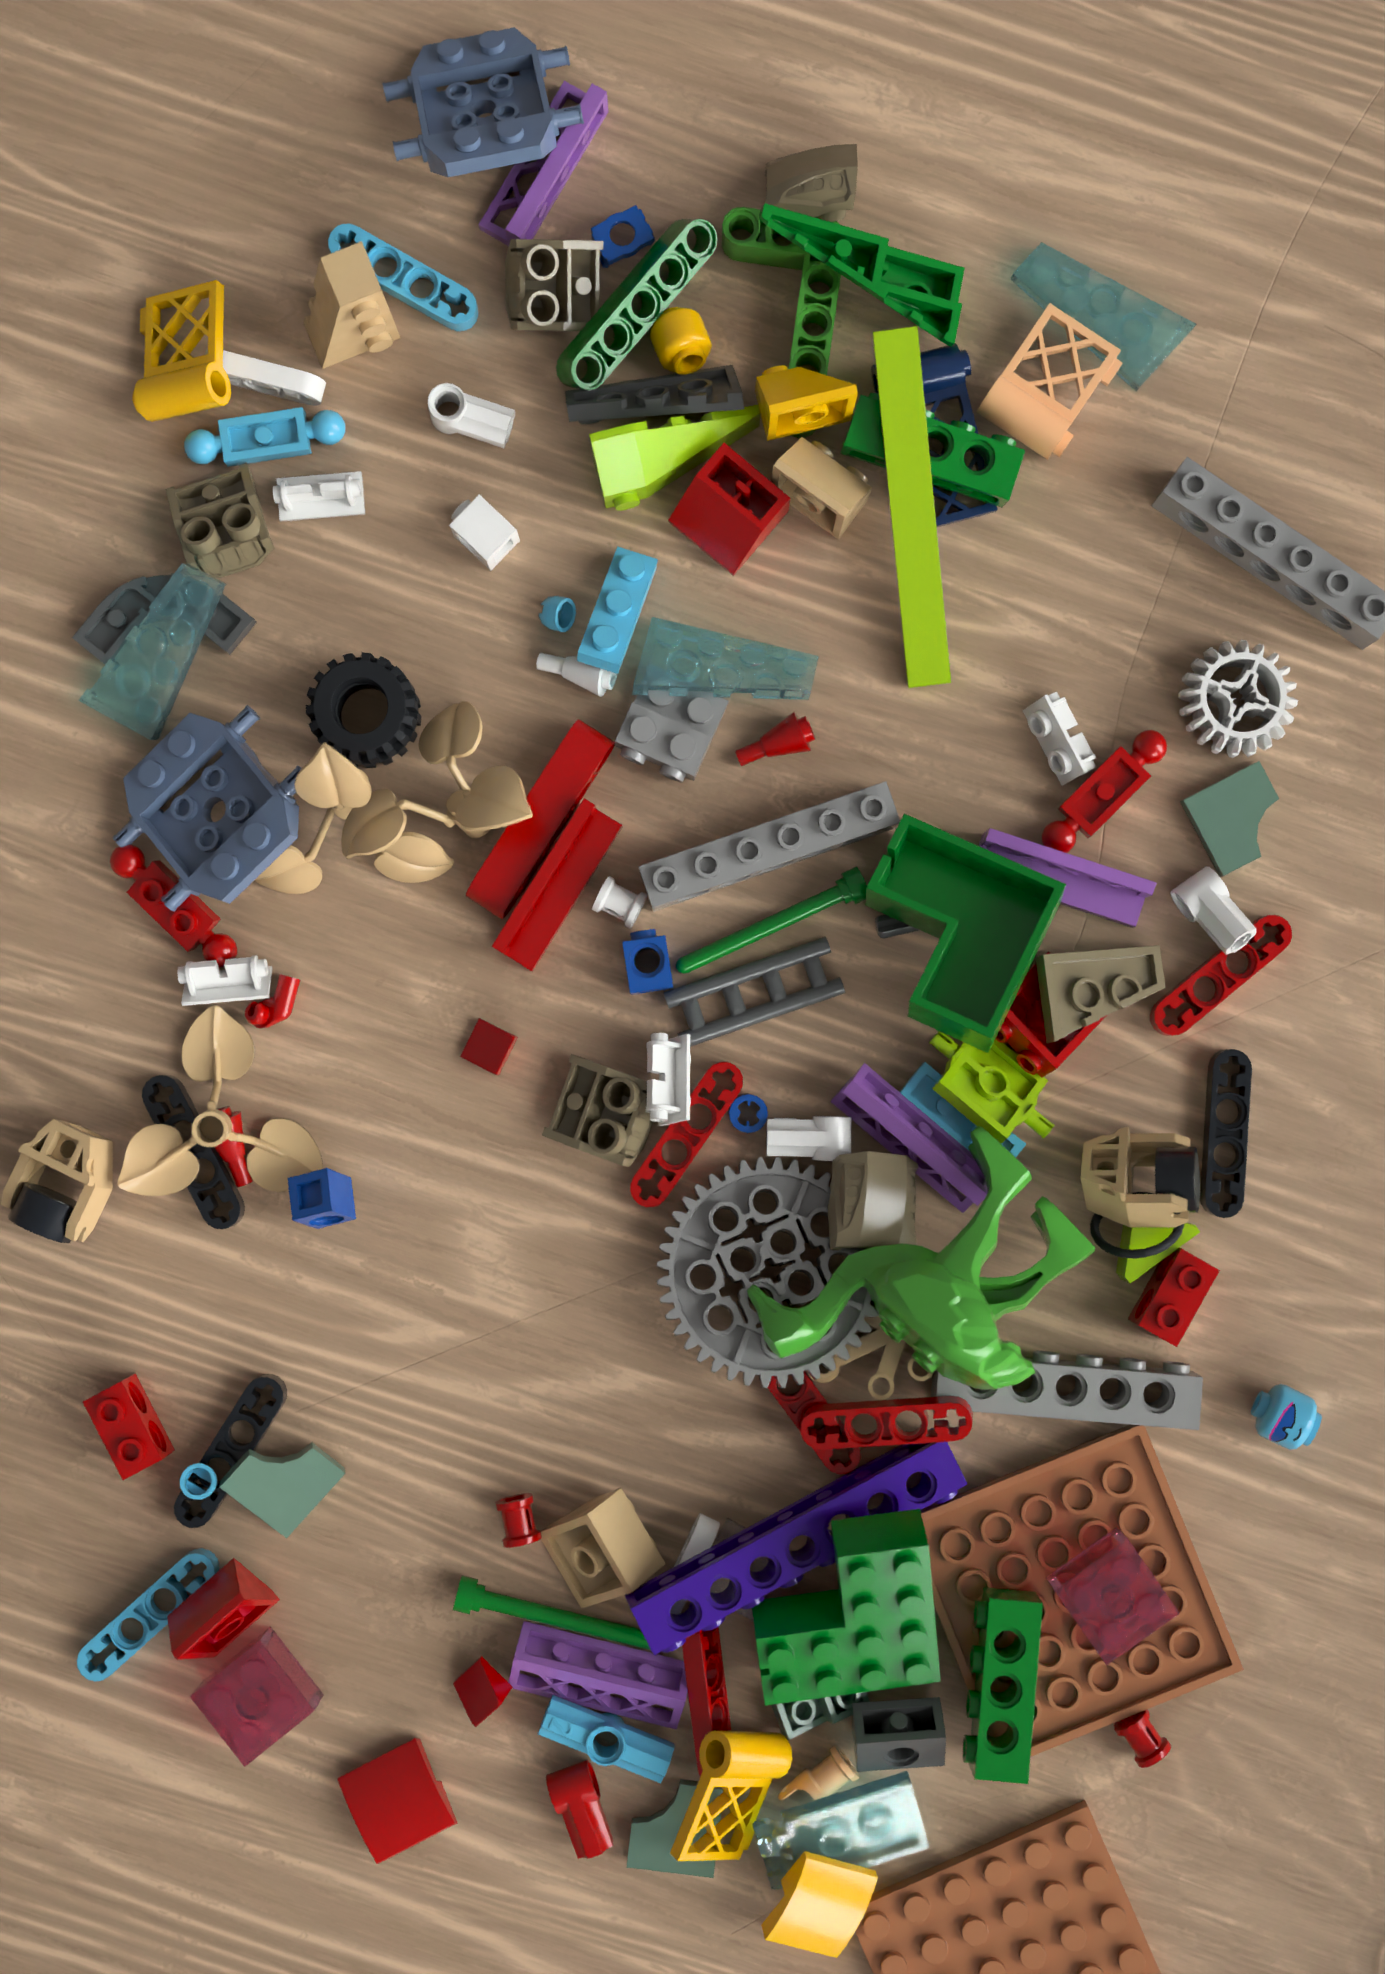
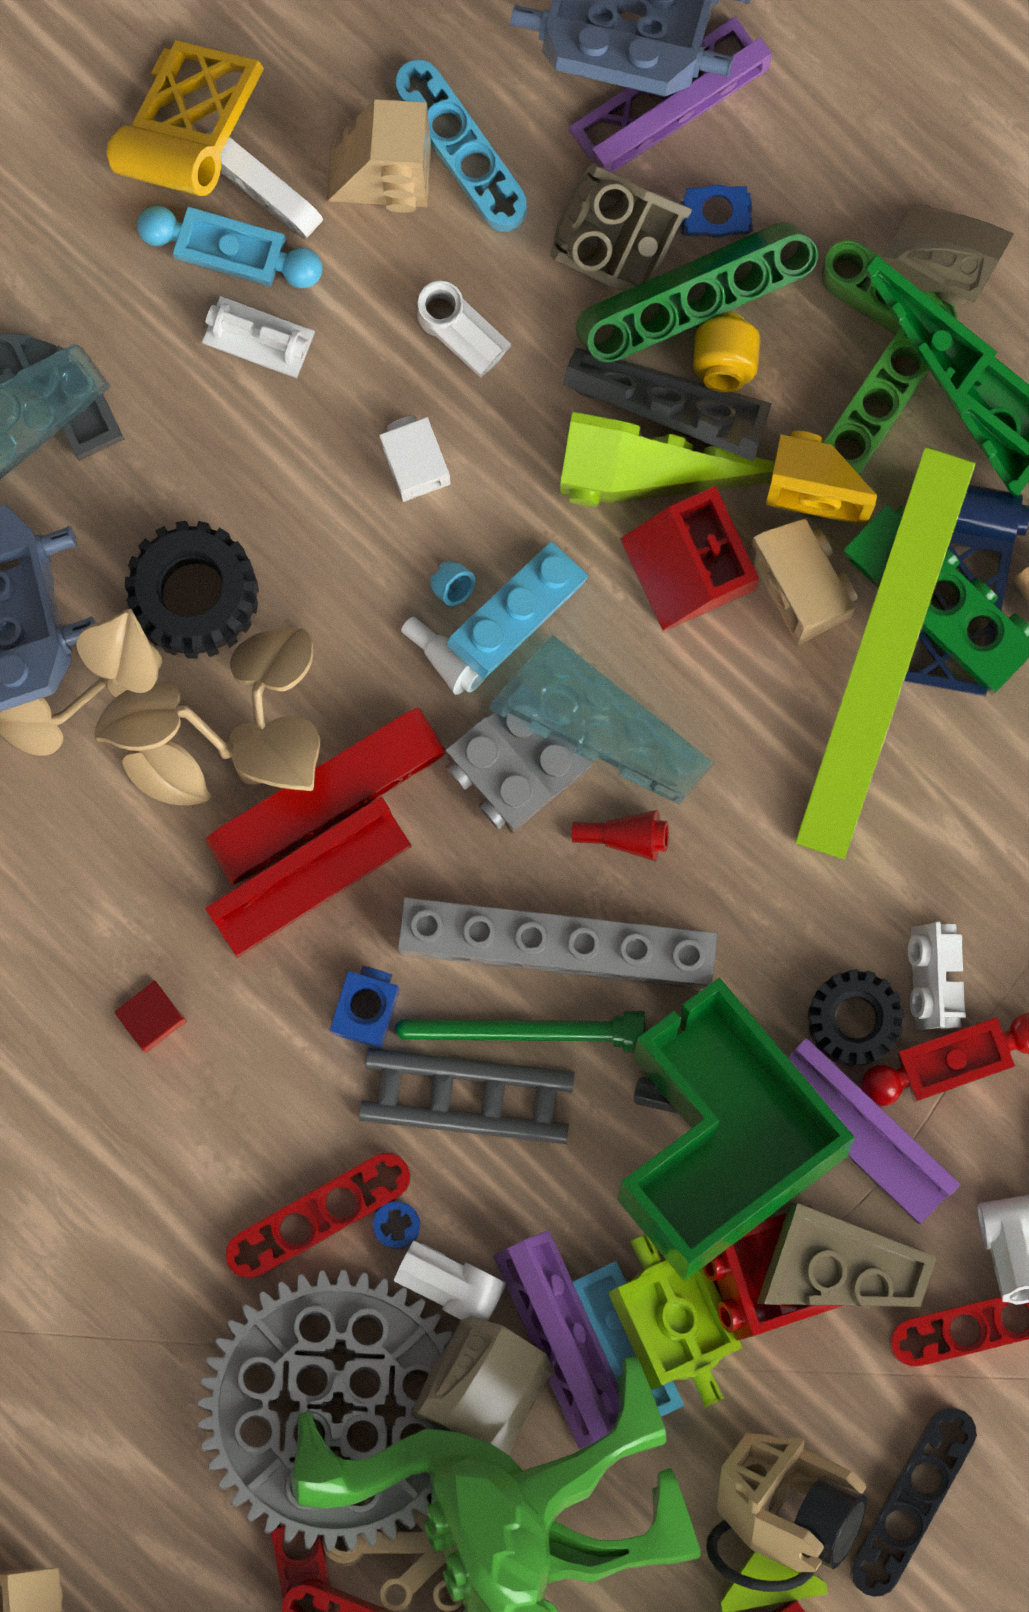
camera: 30 degrees right, 5 degrees down
dark tan slope [165,463,274,579] -> none
dark tan slope [542,1054,653,1167] -> none
white bush [592,876,647,929] -> none
white hinge [646,1033,691,1126] -> none
none -> black tyre [807,969,905,1066]

